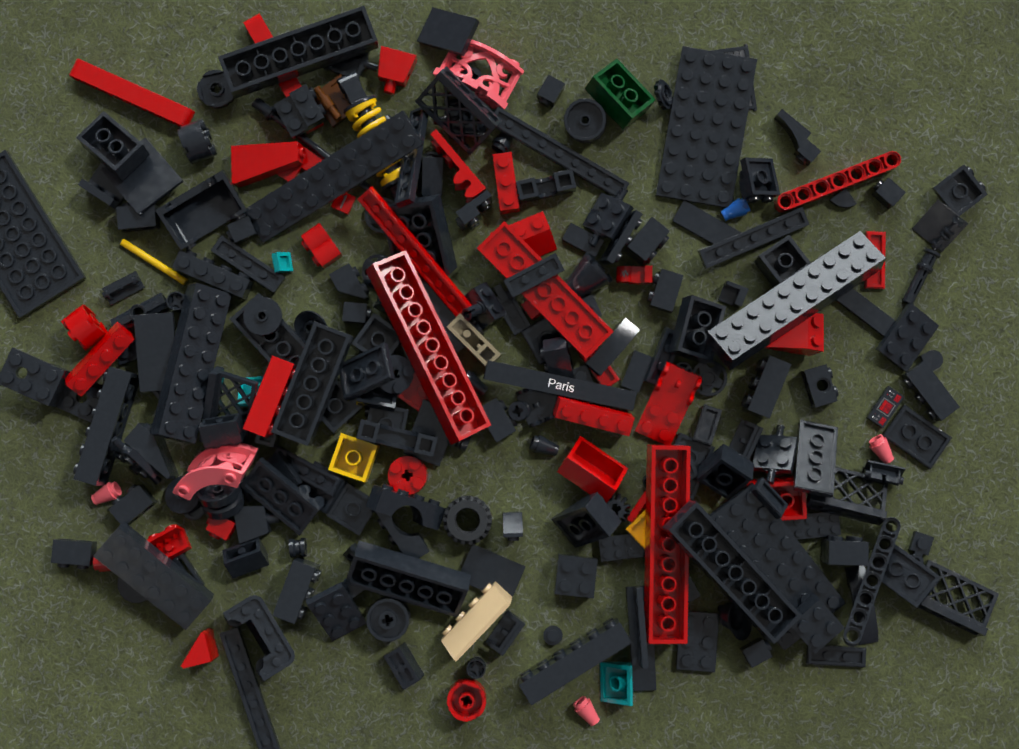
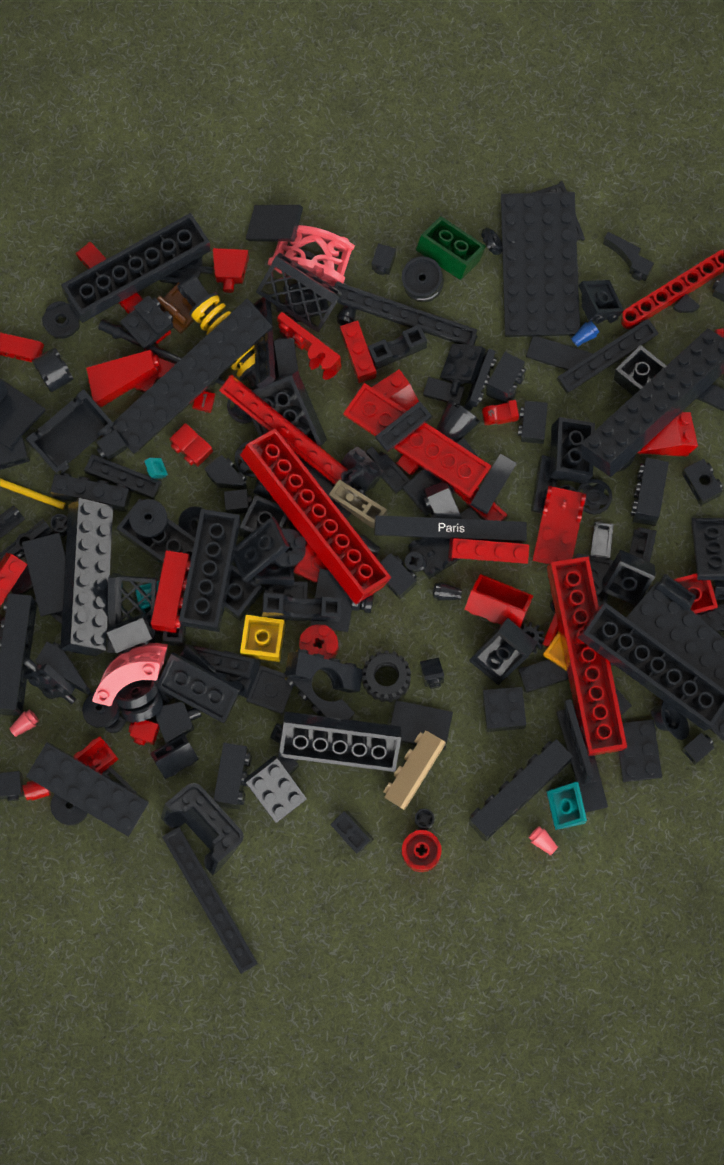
camera: 10 degrees left, 10 degrees down
black brick [109,484,157,525] -> none
red slope [180,627,219,668] -> none
black wheel [289,538,307,558] -> none
black wheel [366,596,411,642] -> none
black plate [455,190,492,232] -> none
black hinge [486,610,525,656] -> none
black plate [543,625,563,645] -> none
black tile [621,350,653,393] -> none
black panel [718,281,749,308] -> none
black plate [753,425,798,485] -> none

